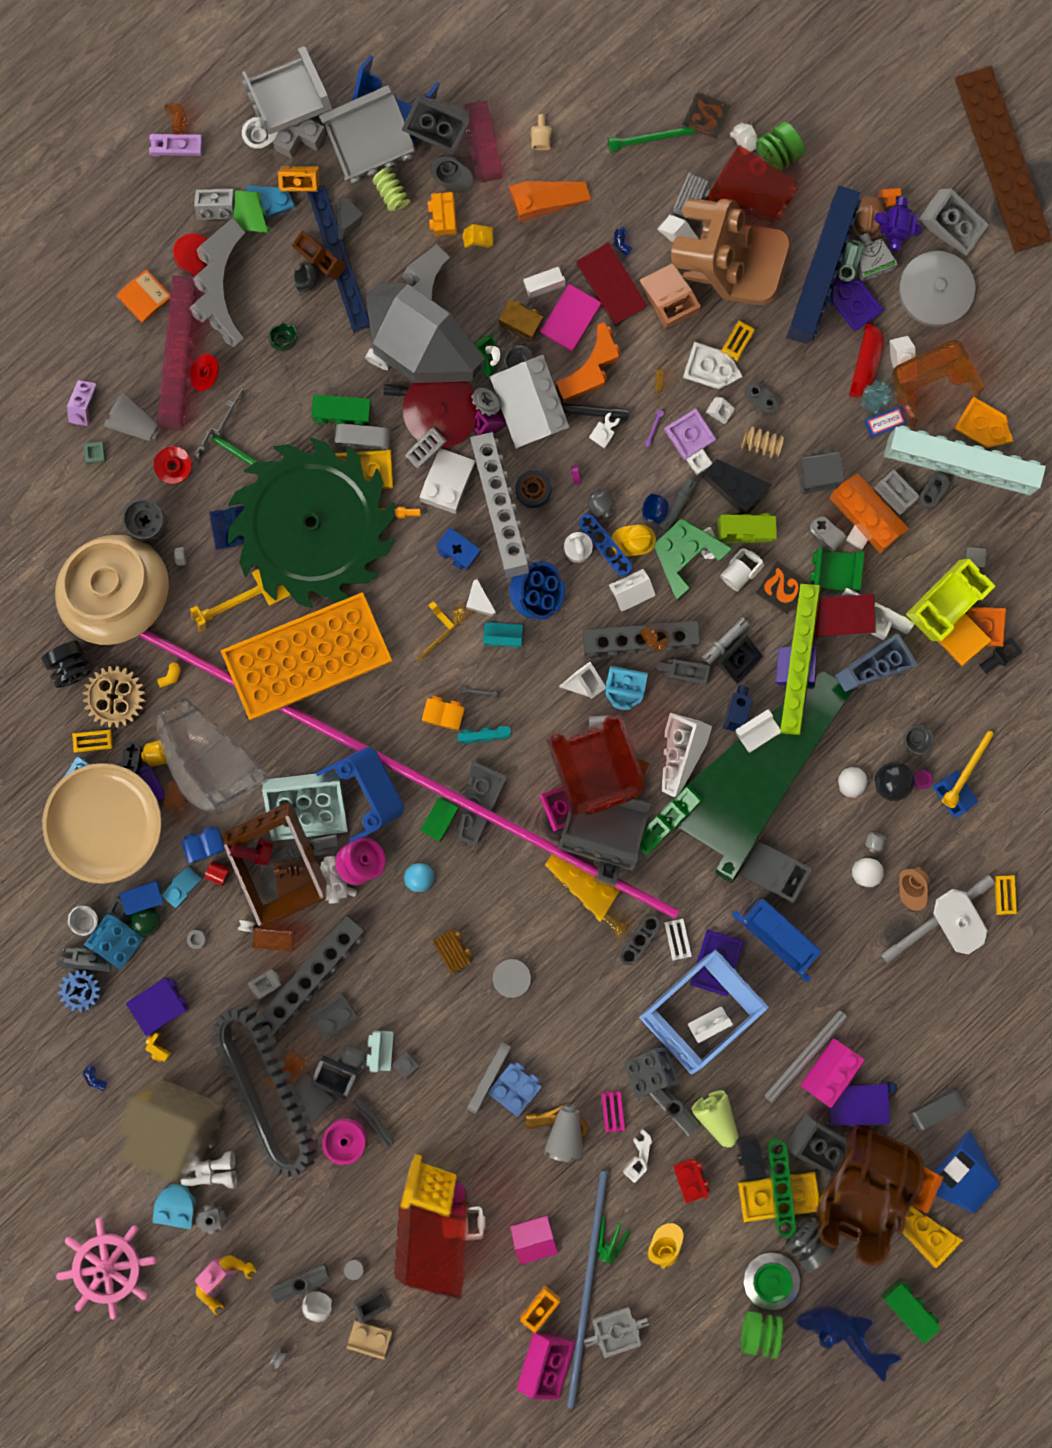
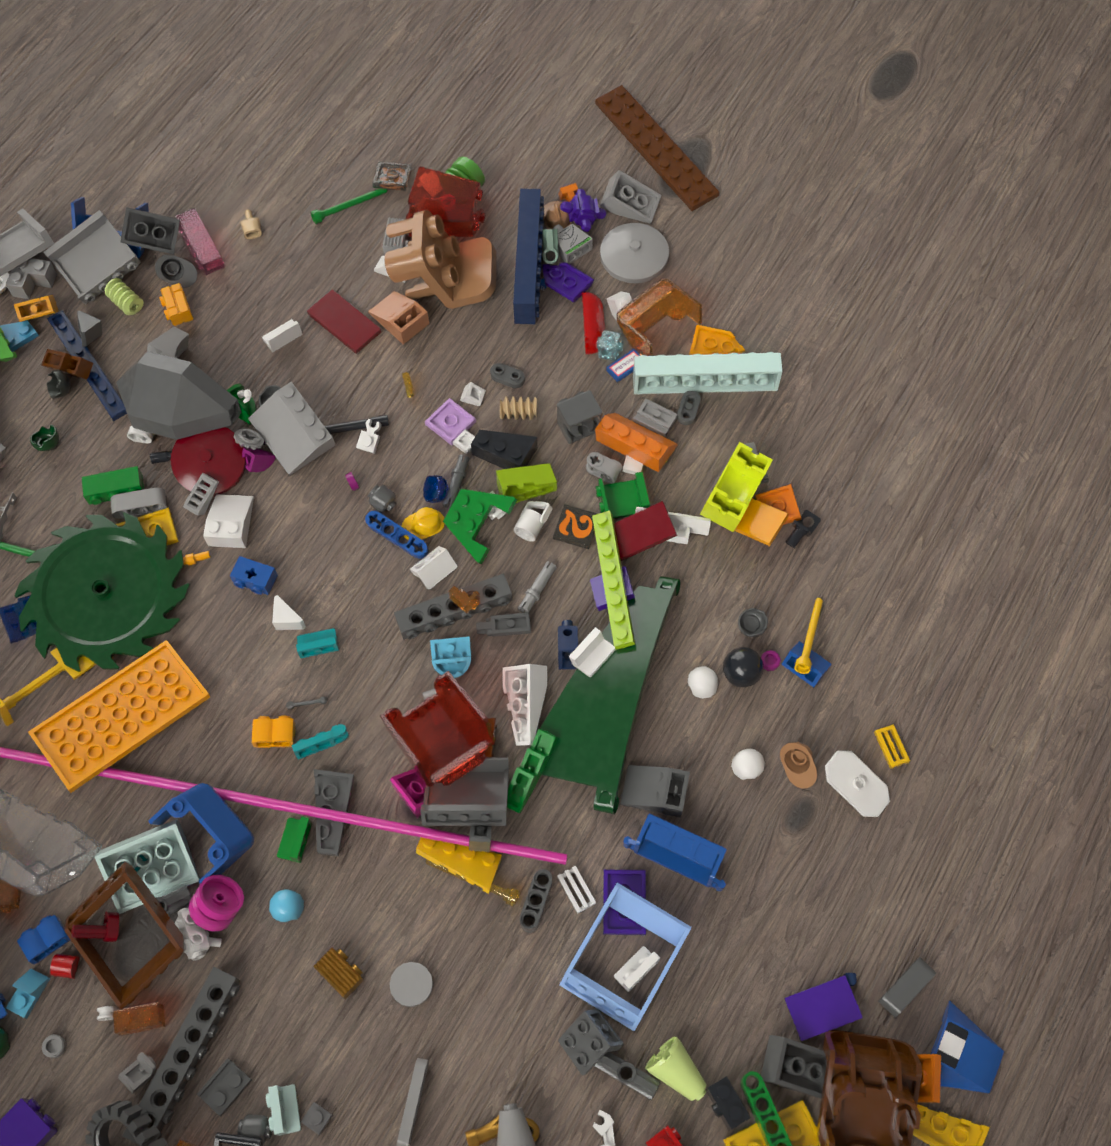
camera: 15 degrees left, 20 degrees down
reddish brown hinge [274,859,313,898] -> none
yellow piece [415,601,457,661] -> none
clear yellow axle [453,606,464,624] -> none
yellow bracket [463,224,493,248] -> none
light grey brick [470,432,531,578] -> none
medium blue plate [487,1062,541,1117] -> none
pearl gold brick [499,300,543,341] -> none
orange wedge [508,181,591,222] -> none
blue cylinder [509,562,565,620] -> none
wheel [515,471,551,508] -> none
dark pink tile [540,284,601,352] -> none
orange arch [556,322,621,403] -> none
white slope [558,662,606,699] -> none
white piece [564,532,593,563] -> none
dark pink tile [601,1091,625,1133] -> none
clear blue arm [614,227,632,256] -> none
medium lavender hinge [644,410,664,447] -> none
white tile [683,342,743,389] -> none
black slope [716,634,764,684] -> none
yellow tile [721,321,755,361] -> none
light grey axle [765,1011,847,1103] -> none
dark pink slope [800,1038,866,1109] -> none
sand blue wedge [835,633,918,692] -> none
light grey piece [865,832,887,853] -> none
light grey piece [880,875,995,964] -> none

